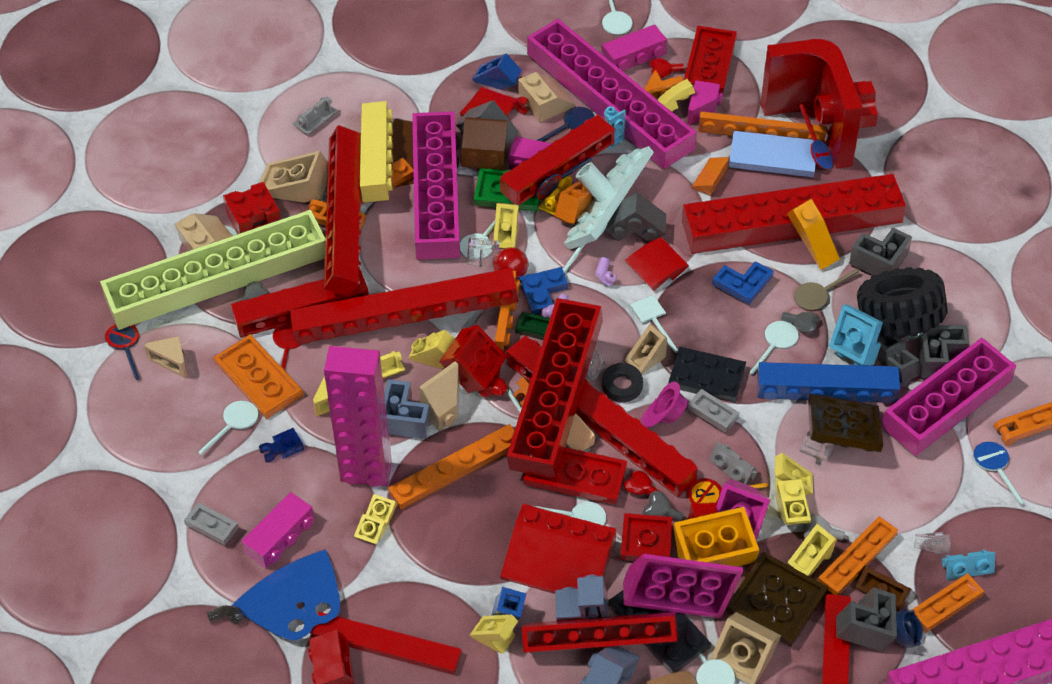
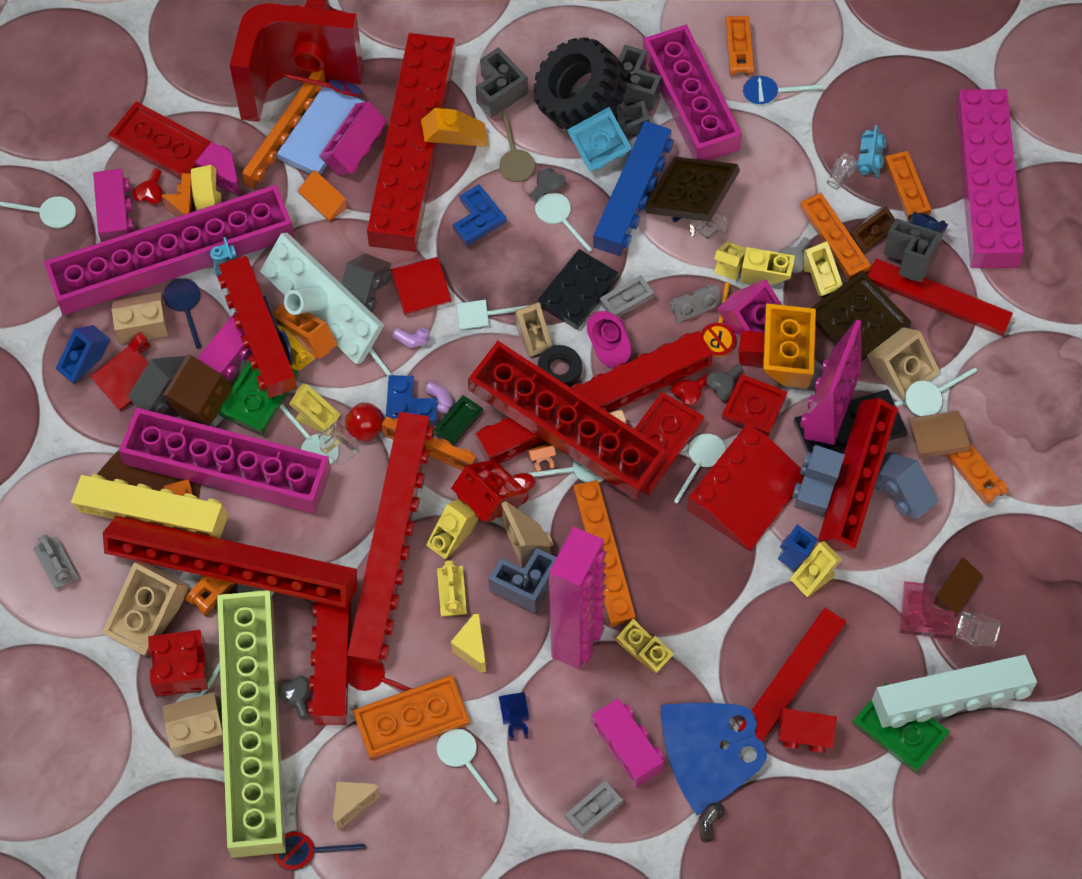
camera: 70 degrees left, 10 degrees up
none -> dark pink brick [319,101,387,175]

